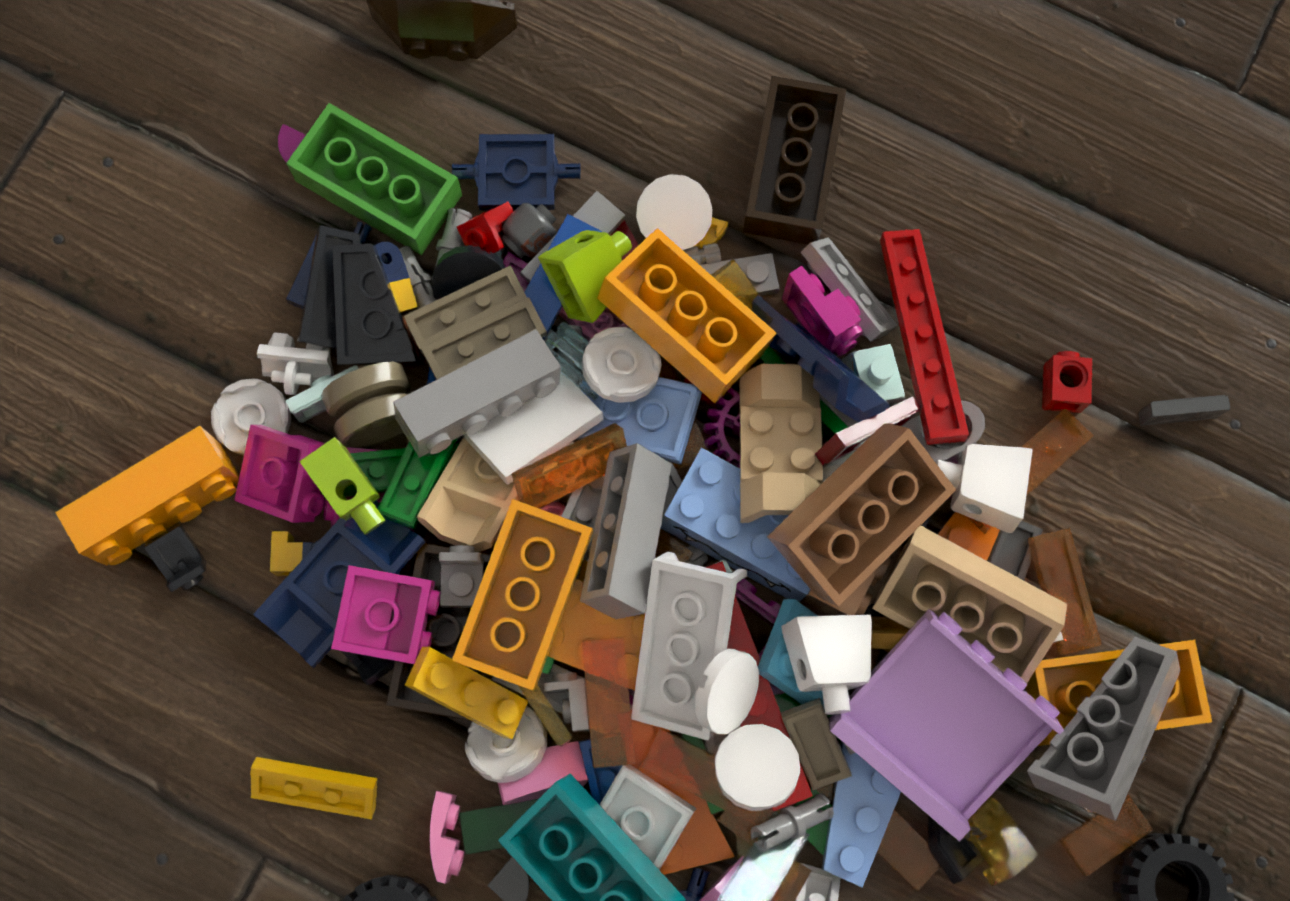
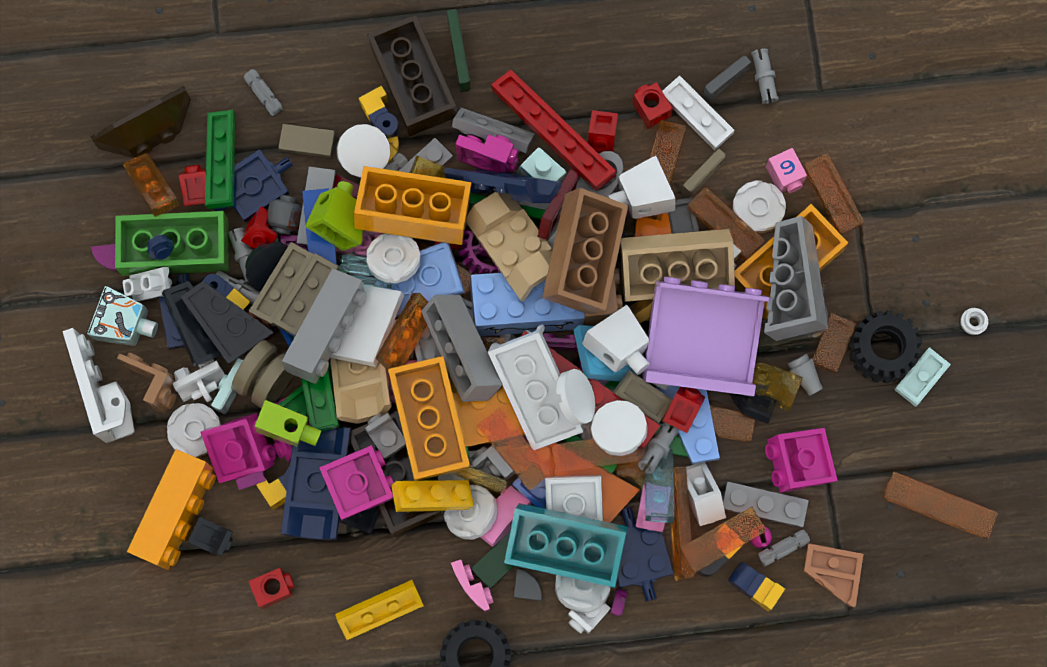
camera: 30 degrees left, 0 degrees up
none -> white plate [63,328,135,443]
none -> light aqua torso [87,286,158,346]
none -> medium nougat bracket [117,352,177,414]
none -> clear orange plate [123,153,179,217]
none -> white hips [123,267,172,302]
none -> dark blue plate [147,235,174,260]
none -> red bracket [179,164,206,206]
none -> green tile [205,110,236,209]
none -> magenta tile [236,471,267,490]
none -> light grey axle [244,69,283,116]
none -> red brick [248,568,295,609]
none -> dark tan tile [278,124,335,158]
none -> leg [359,86,399,139]
none -> dark green tile [447,9,471,93]
none -> red bracket [588,110,618,153]
none -> white plate [662,76,735,151]
none -> red bracket [663,386,705,433]
none -> dark tan tile [681,149,726,198]
none -> white tile [732,180,786,234]
none -> light grey pin [751,48,779,104]
none -> bright pink brick [766,148,807,193]
none -> light grey cone [788,353,823,396]
none -> clear orange plate [803,153,864,235]

